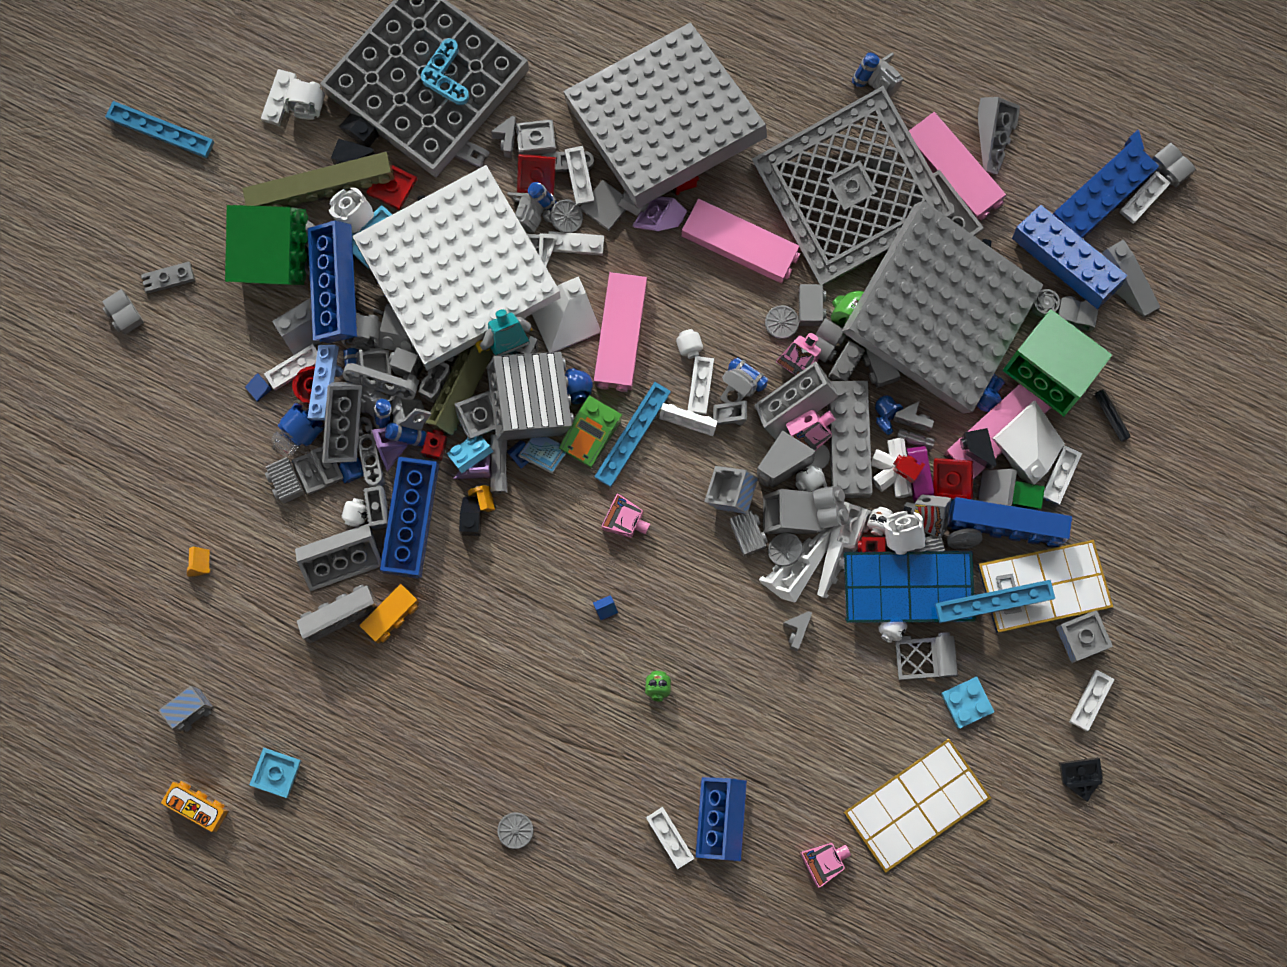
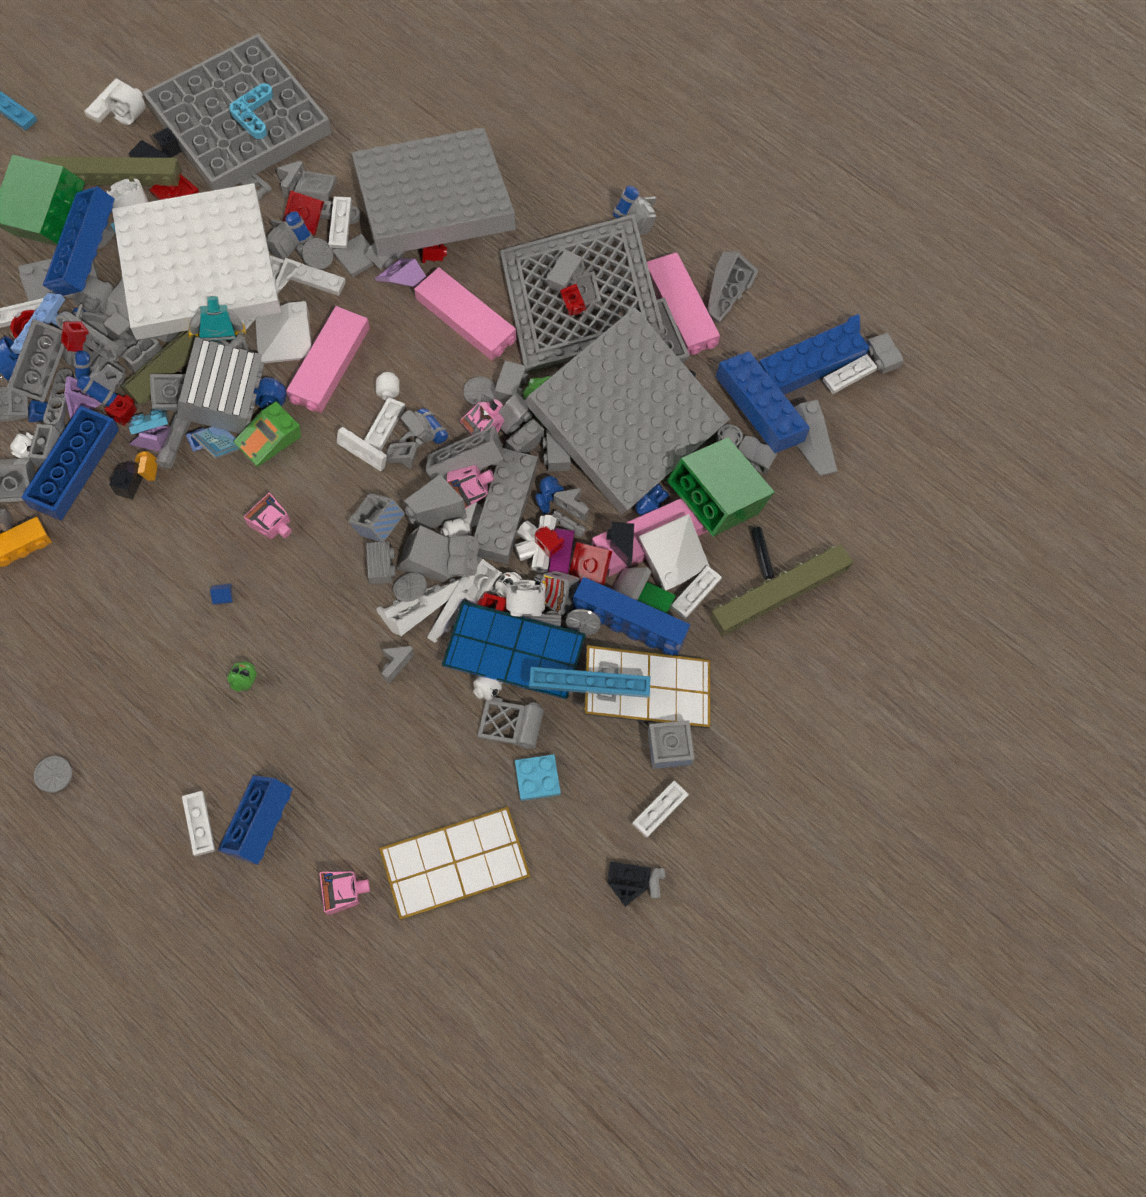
camera: 10 degrees right, 10 degrees down
dark azure plate [594,382,671,488] -> none
none -> red brick [61,321,89,352]
none -> light grey brick [546,250,585,292]
none -> red brick [560,284,586,316]
none -> light grey arm [649,868,665,898]
none -> olive brick [710,544,853,637]

